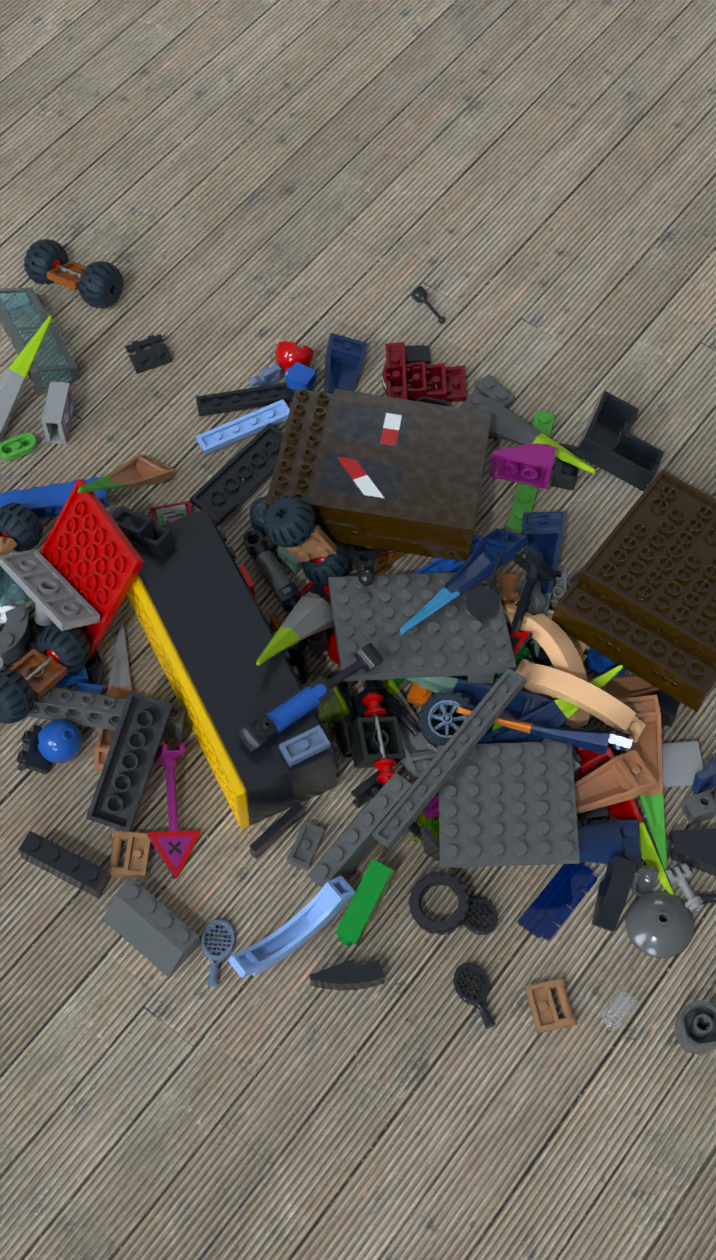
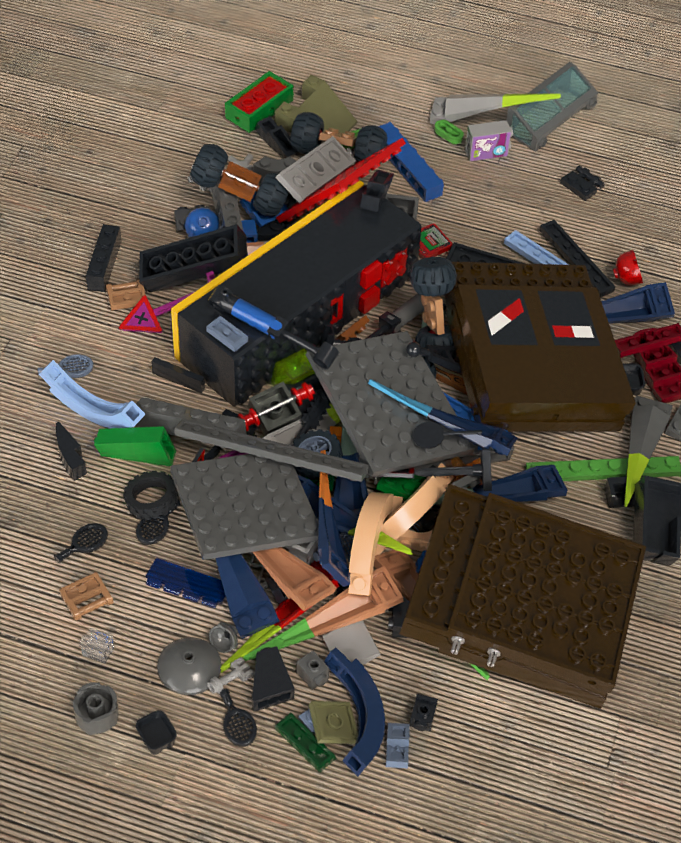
camera: 70 degrees right, 10 degrees down
black plate [24,239,124,309] -> none
nougat plate [78,454,177,493] -> none
dark grey slope [103,878,201,978] -> none
sand blue plate [249,363,281,388] -> none
light grey plate [256,592,334,666] -> none
blue brick [285,362,316,391] -> none
dark grey plate [287,821,325,871] -> none
magenta slope [489,443,557,489] -> none
black slope [591,856,637,932] -> none

